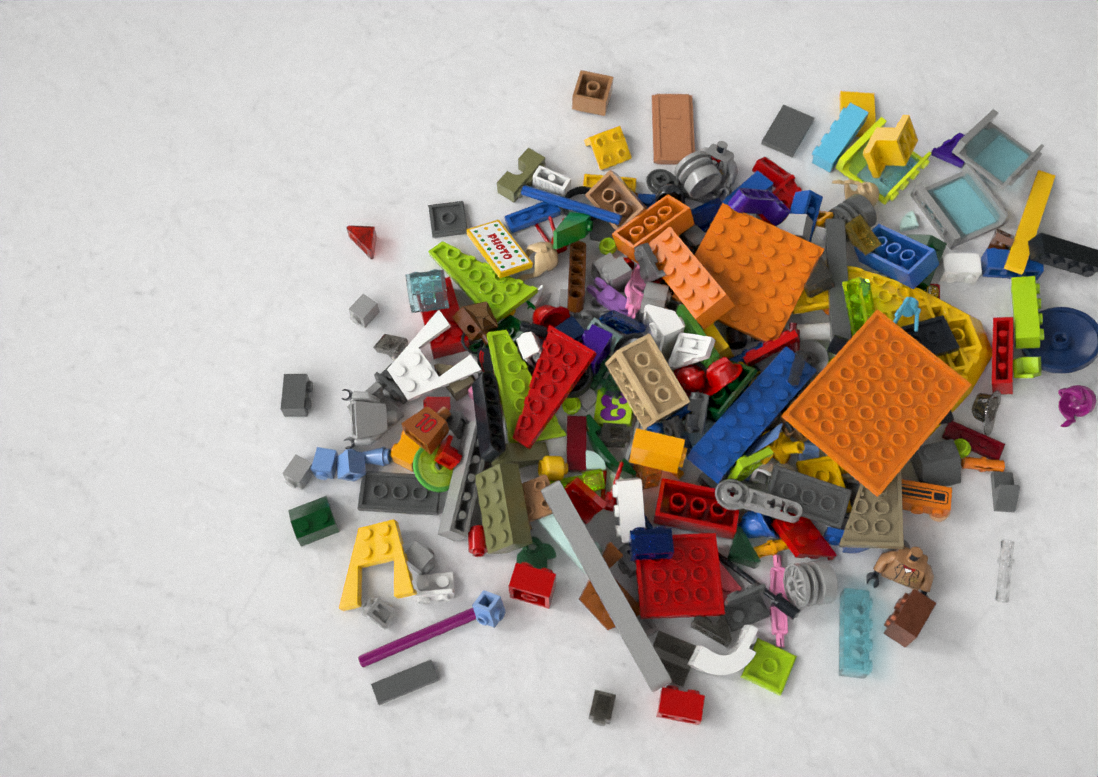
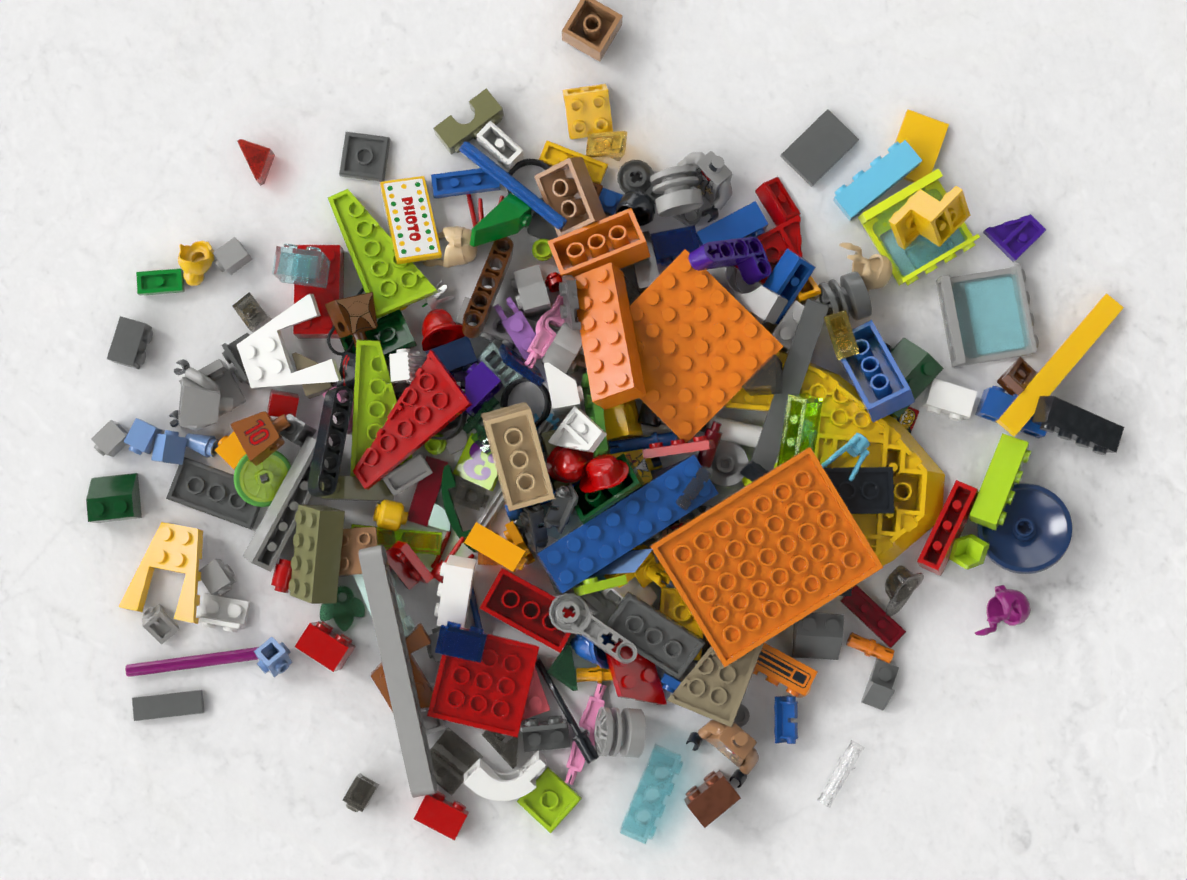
camera: 15 degrees right, 20 degrees up
red panel [434,435,462,470] -> none
black axle [519,320,548,337] -> none
nougat piece [651,94,695,164] -> none
light aqua tile [899,211,919,232] -> none
panel [952,109,1044,190] -> none
lime plate [954,439,971,458] -> none
none -> green plate [136,268,185,296]
none -> yellow piece [178,241,215,286]
none -> light grey tile [382,453,433,496]
none -> clear yellow slope [586,131,627,161]
none -> blue hinge [774,696,798,744]

